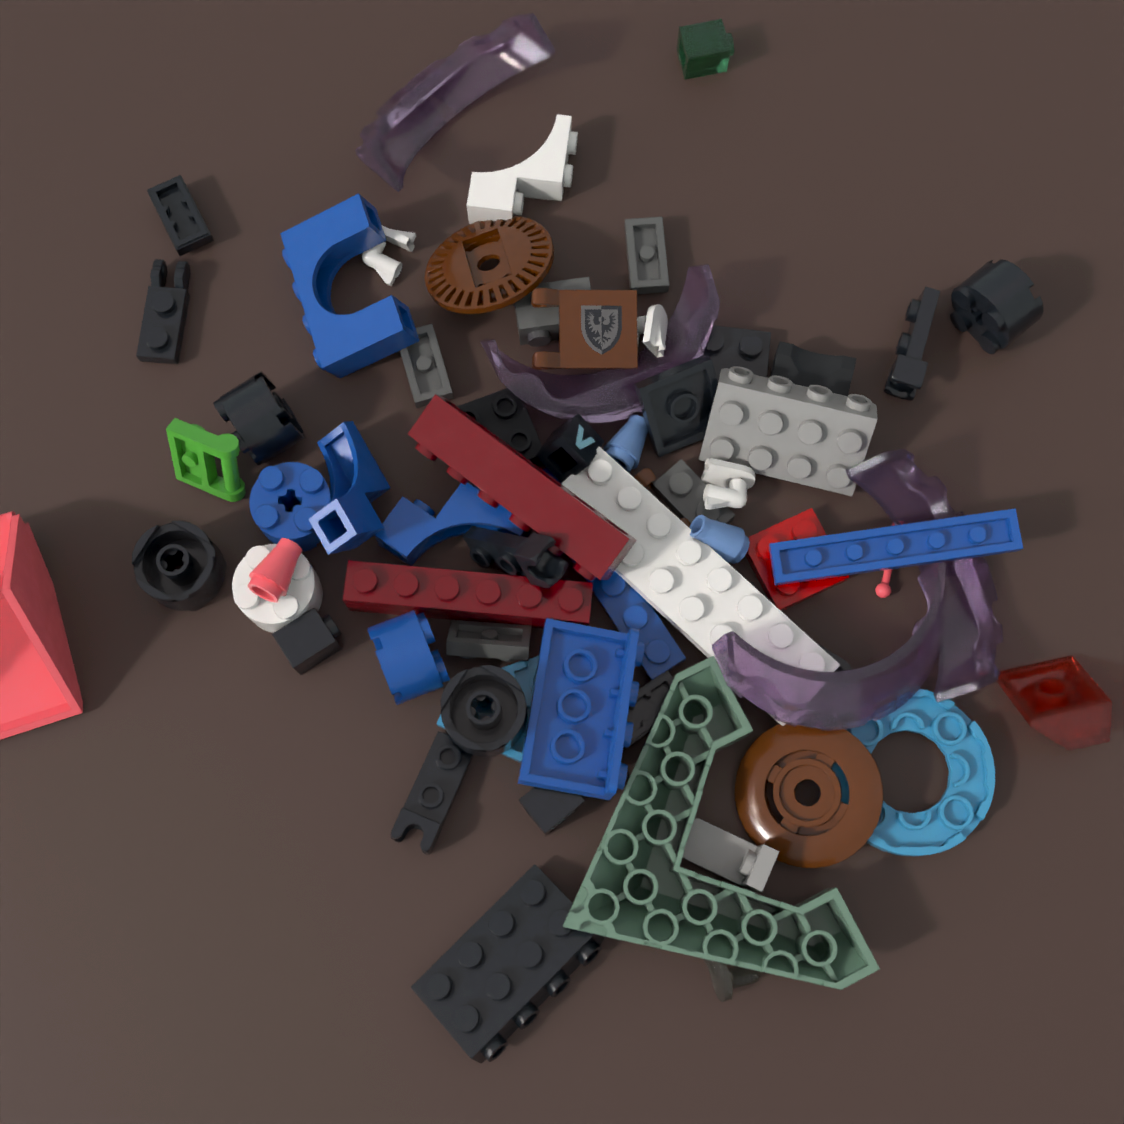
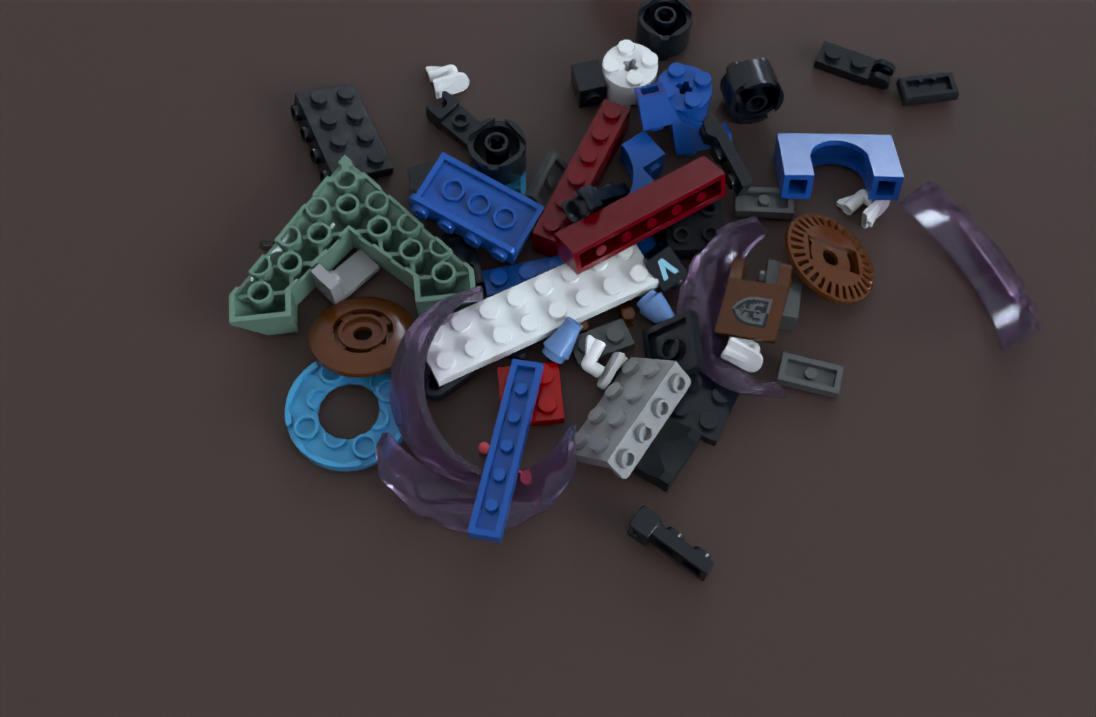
camera: 110 degrees right, 10 degrees down
bright green plate [166,418,246,502] -> none
coral cone [248,538,303,603] -> none
blue brick [367,610,450,705] -> none
white arch [467,114,578,224] -> none
clear green brick [676,19,734,80] -> none
black brick [950,259,1043,354] -> none
clear red slope [995,655,1112,751] -> none
none -> white piece [425,64,470,99]
none -> black hinge [699,115,753,197]

